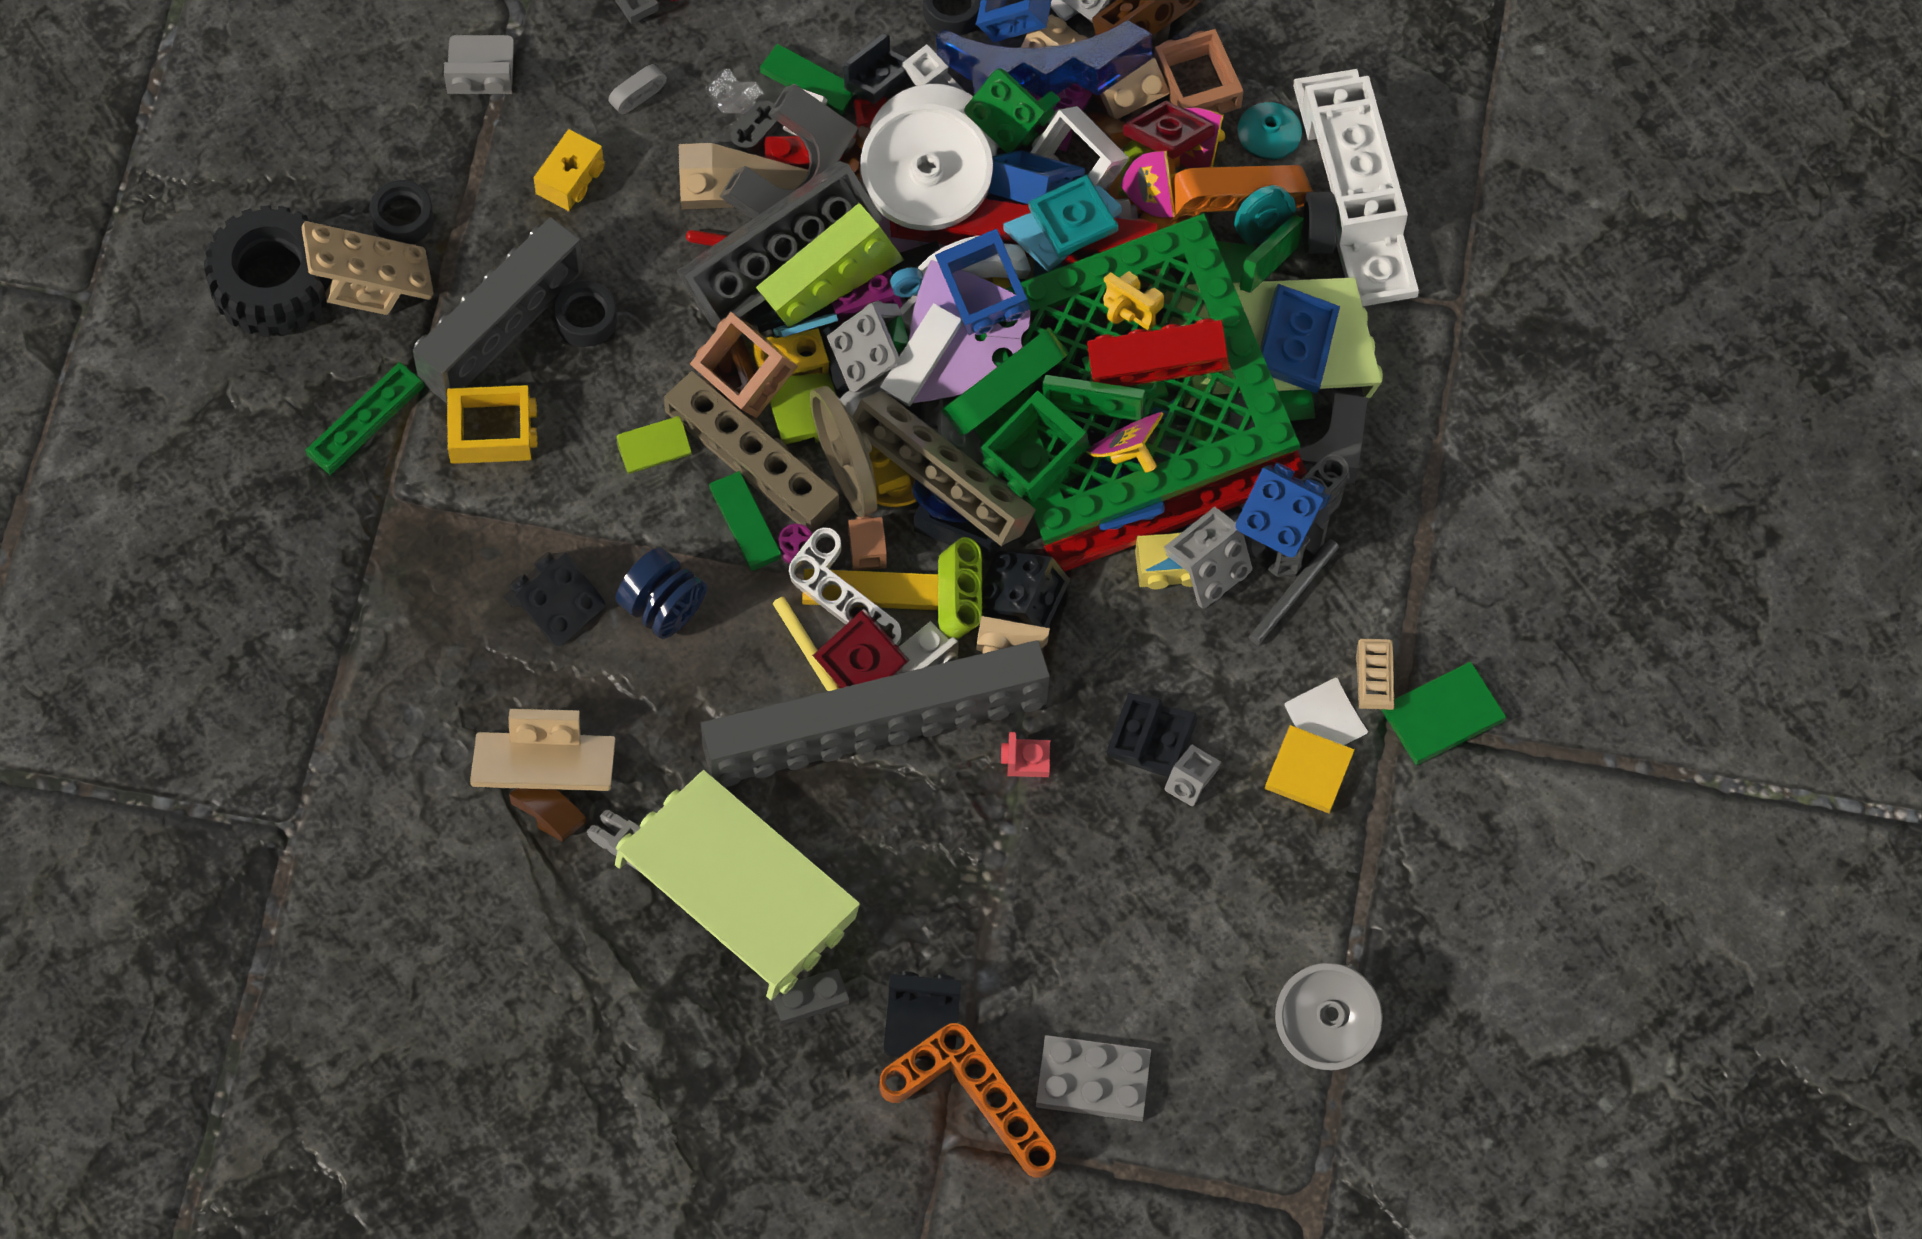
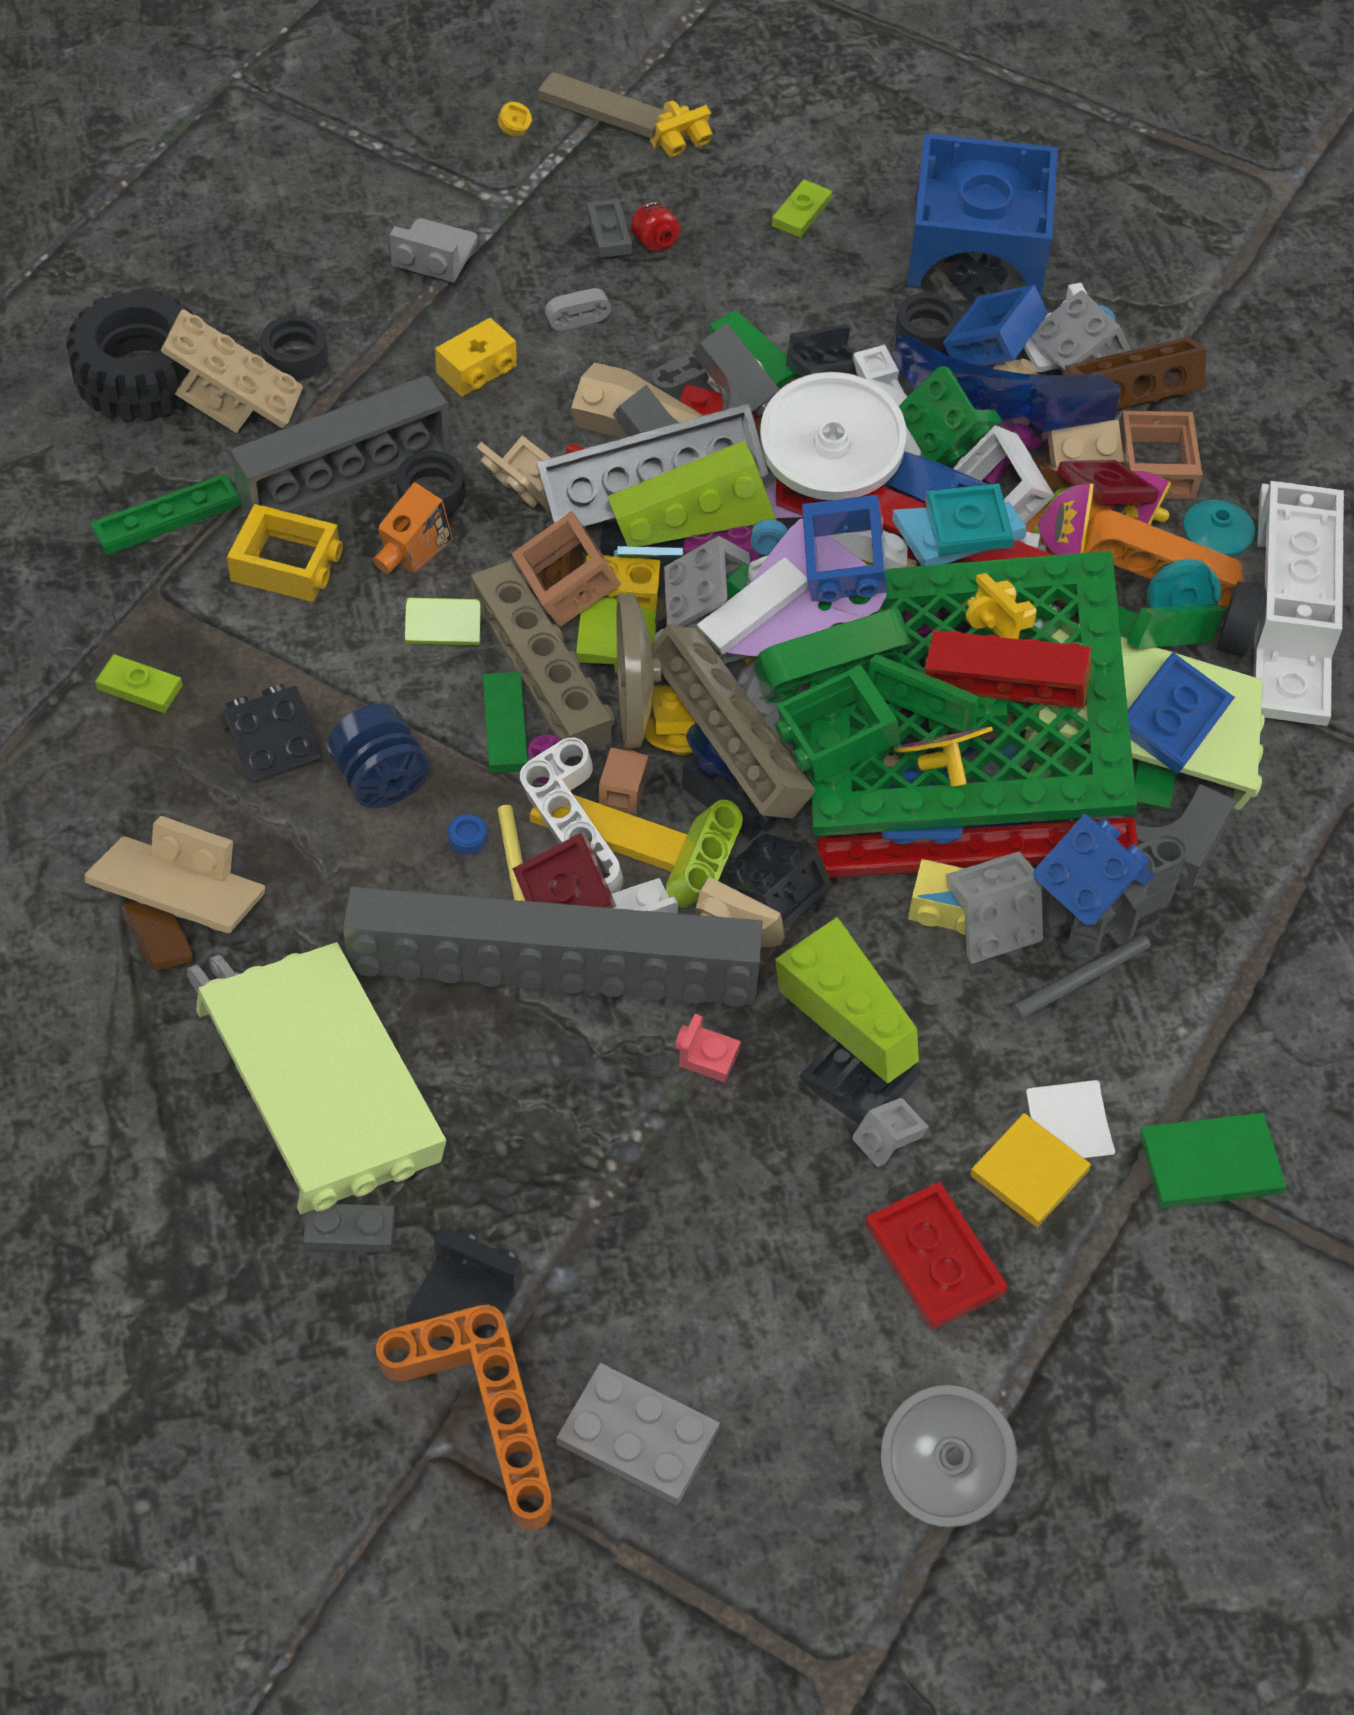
camera: 20 degrees right, 10 degrees down
clear bracket [705,68,763,114] -> none
tan slope [1356,639,1394,710] -> none
none -> lime plate [95,654,183,714]
none -> orange torso [373,482,453,574]
none -> blue tile [448,814,488,854]
none -> tan bracket [476,435,551,512]
none -> lime wedge [775,917,919,1083]
none -> red plate [864,1182,1008,1331]

